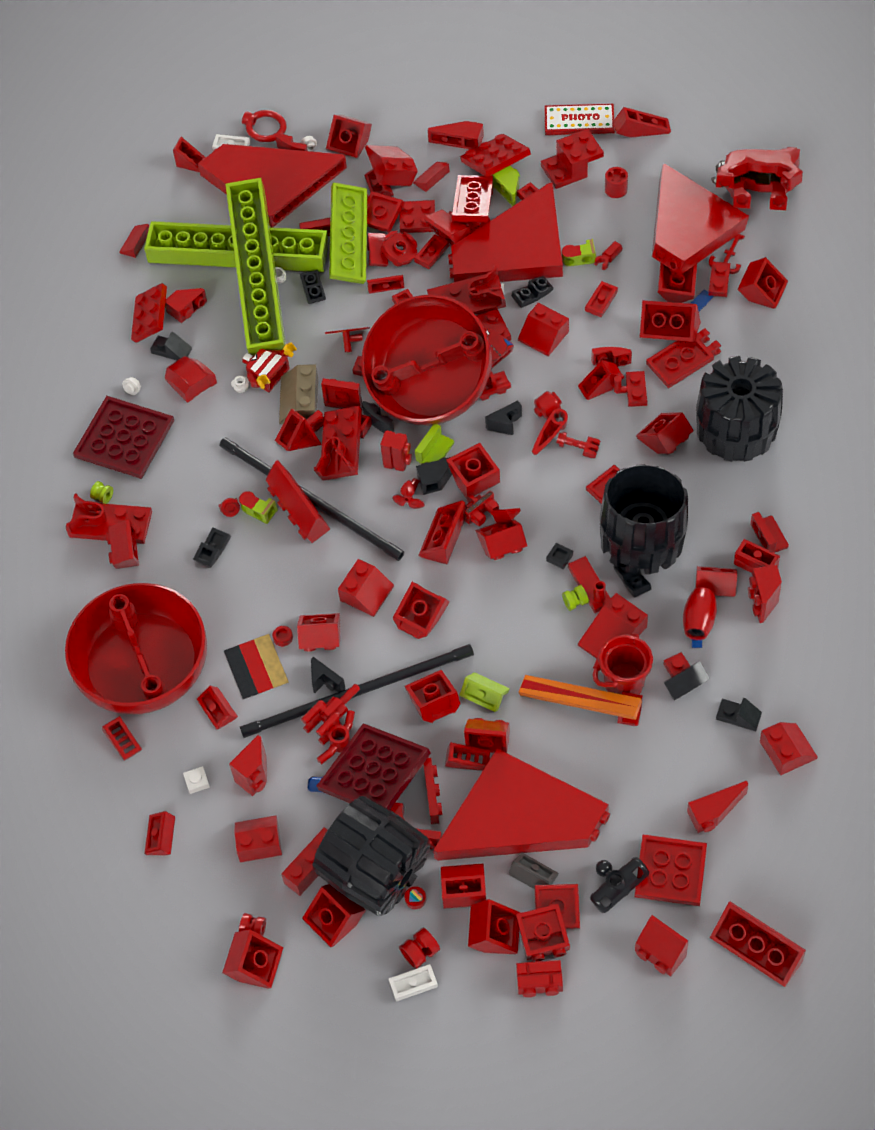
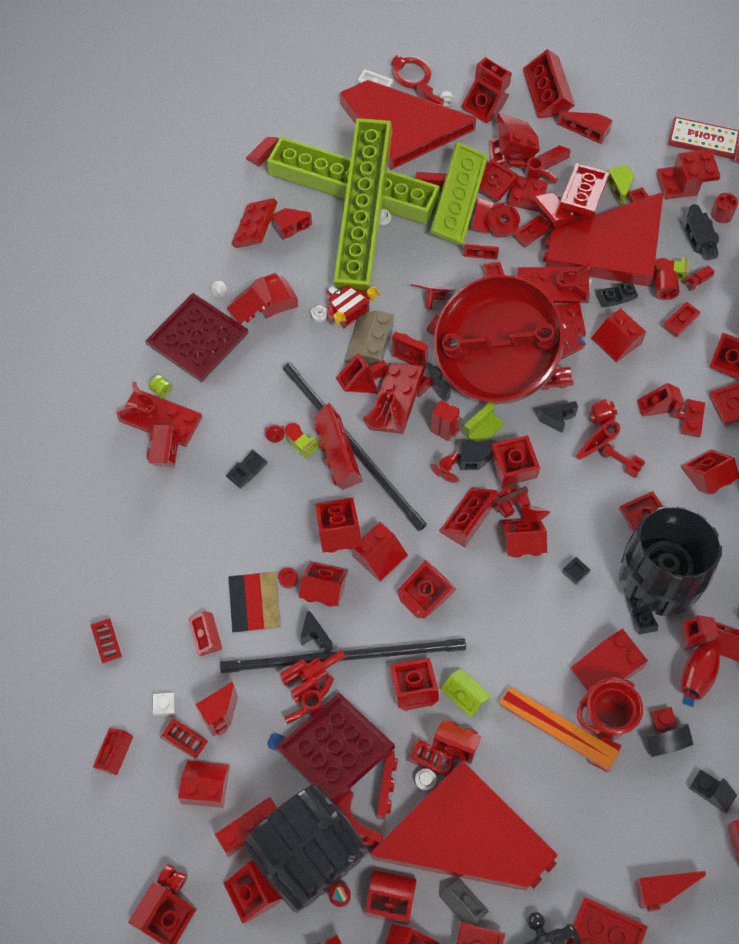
camera: 10 degrees right, 5 degrees up
red cylinder [65,583,207,714] -> none
black slope [150,332,192,361] -> none
red slope [173,136,206,172] -> none
black slope [300,270,326,304] -> none
red plate [460,134,531,177] -> none
lime wheel [562,585,589,611] -> none
red piece [568,556,611,613] -> none
red slope [591,347,632,367] -> none
none -> red slope [160,718,208,759]
none -> red slope [226,277,271,325]
none -> red brick [315,497,362,553]
none -> white plate [415,769,437,791]
none -> red brick [475,57,512,91]
none -> red piece [509,157,558,184]
none -> red slope [523,49,575,118]
none -> red piece [653,269,680,300]
none -> red slope [680,615,719,651]
none -> black hinge [684,204,719,260]

